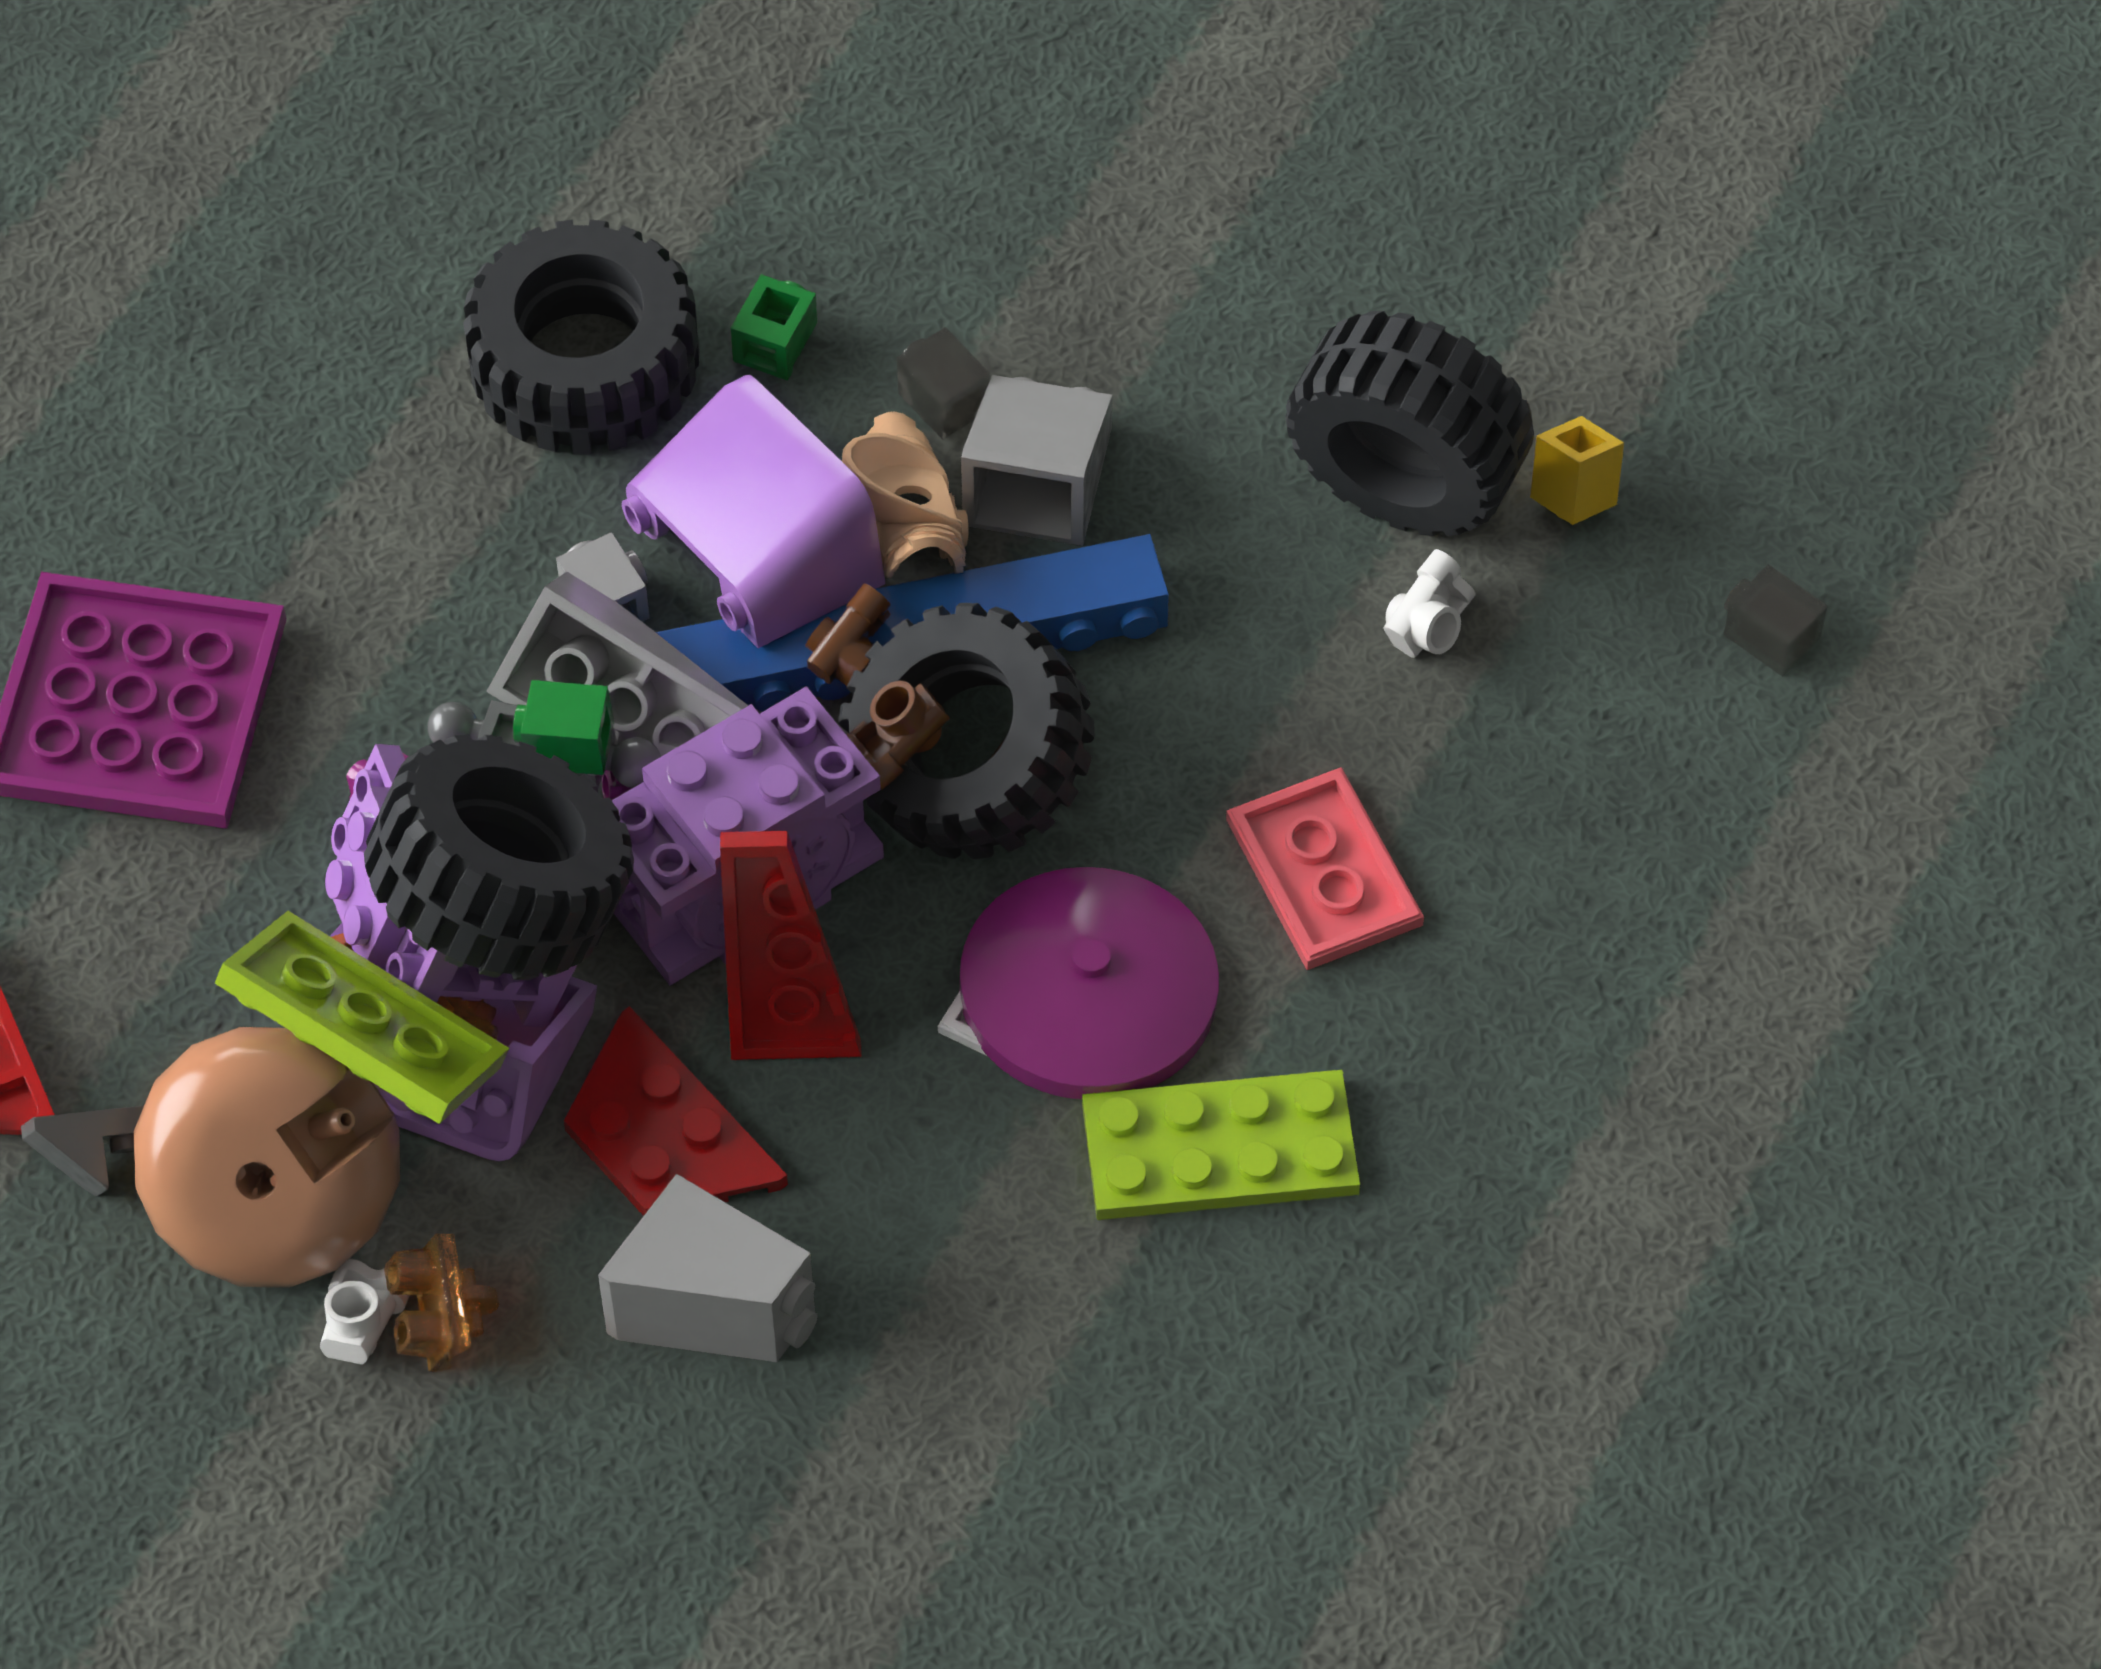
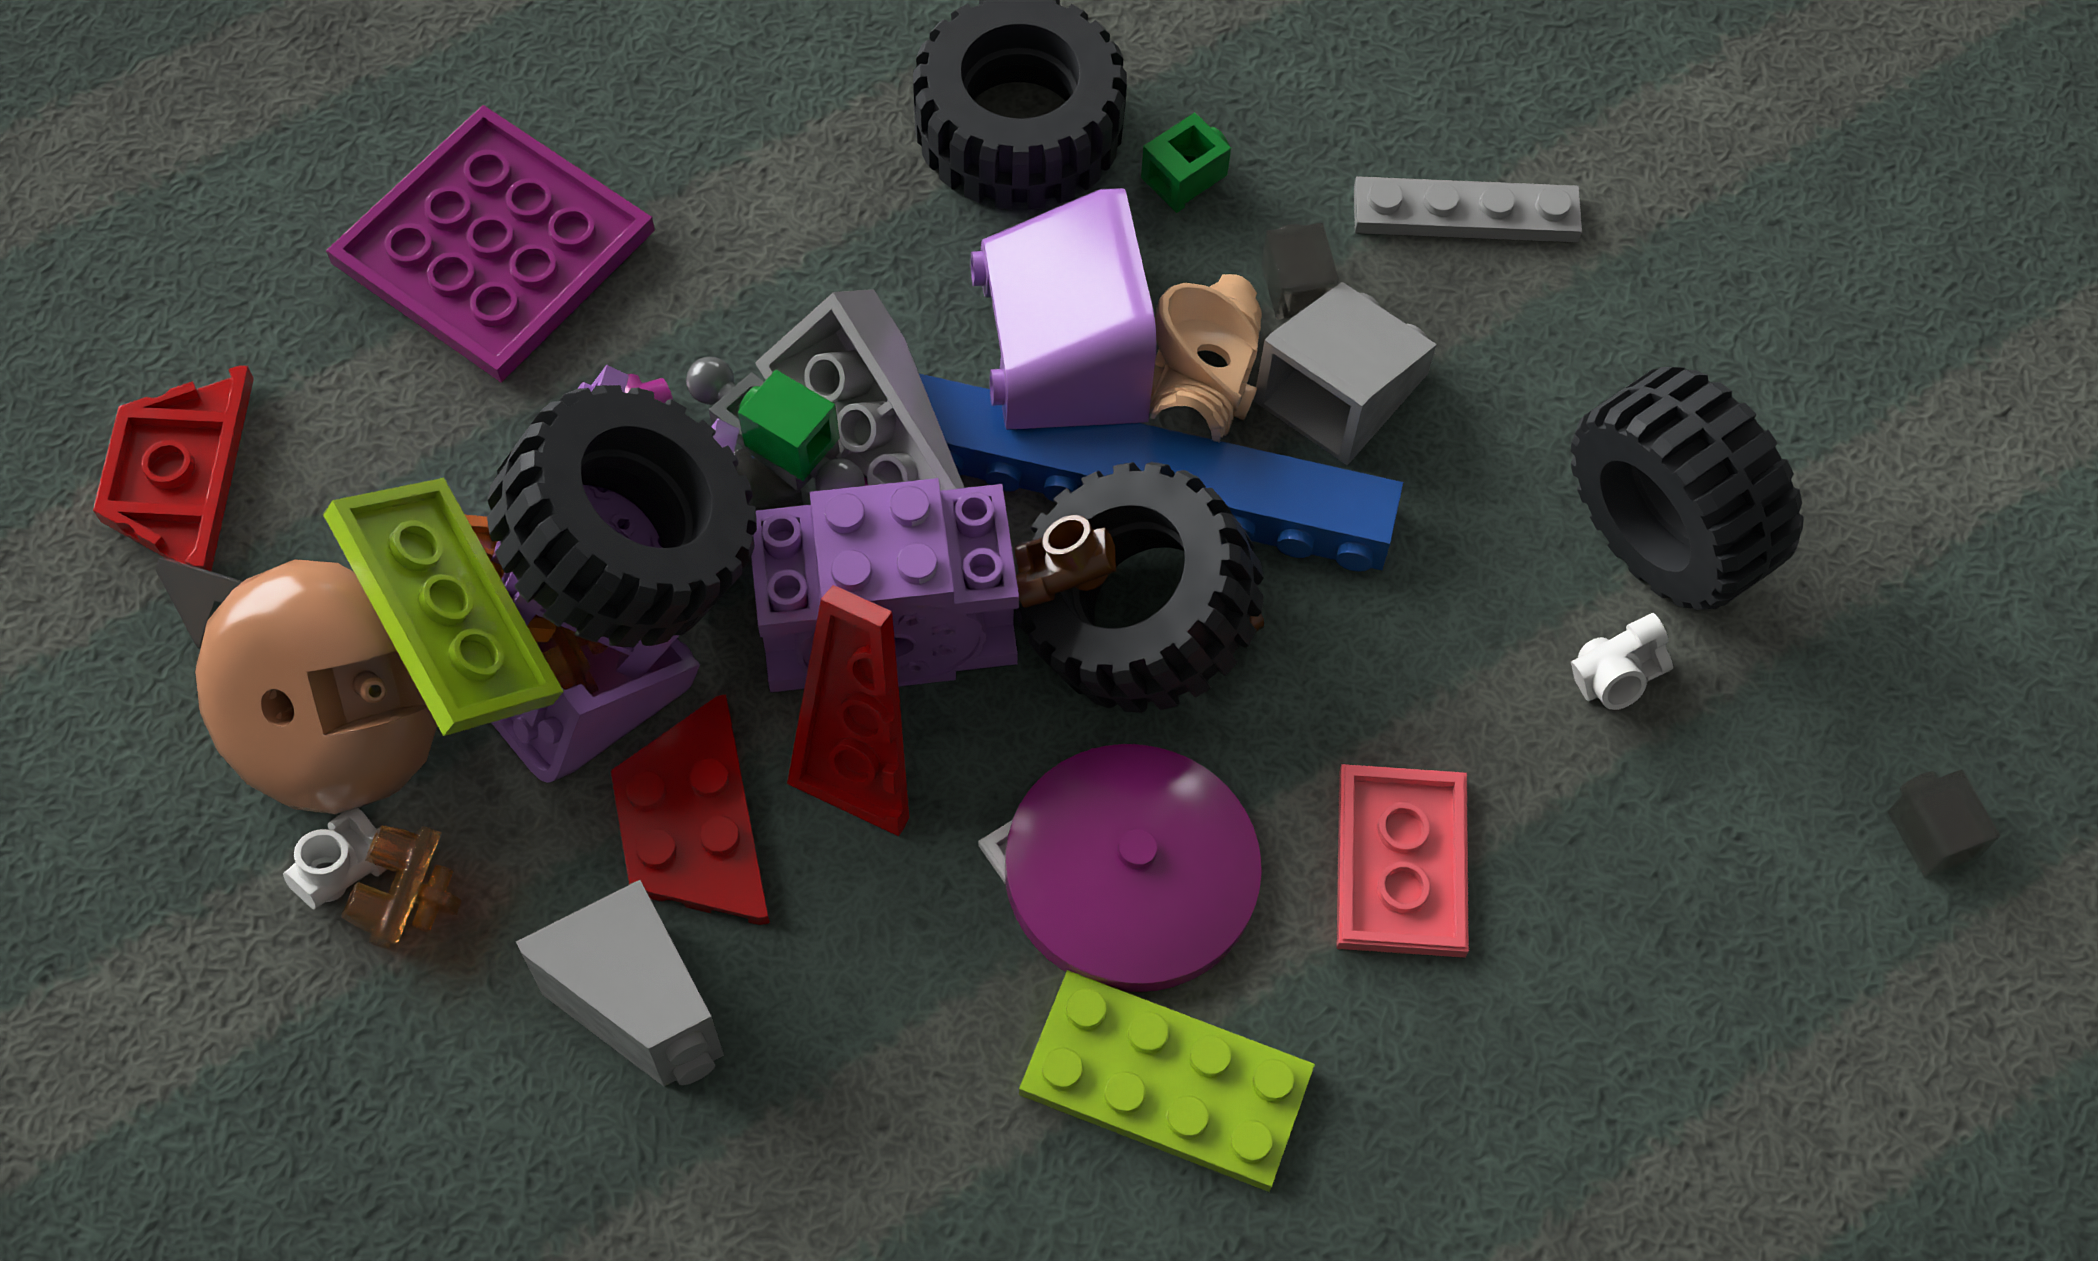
camera: 25 degrees right, 5 degrees up
light grey brick [556,532,649,622] -> none
reddish brown plate [805,583,891,686] -> none
yellow brick [1530,416,1624,525] -> none
none -> light grey plate [1354,177,1582,242]

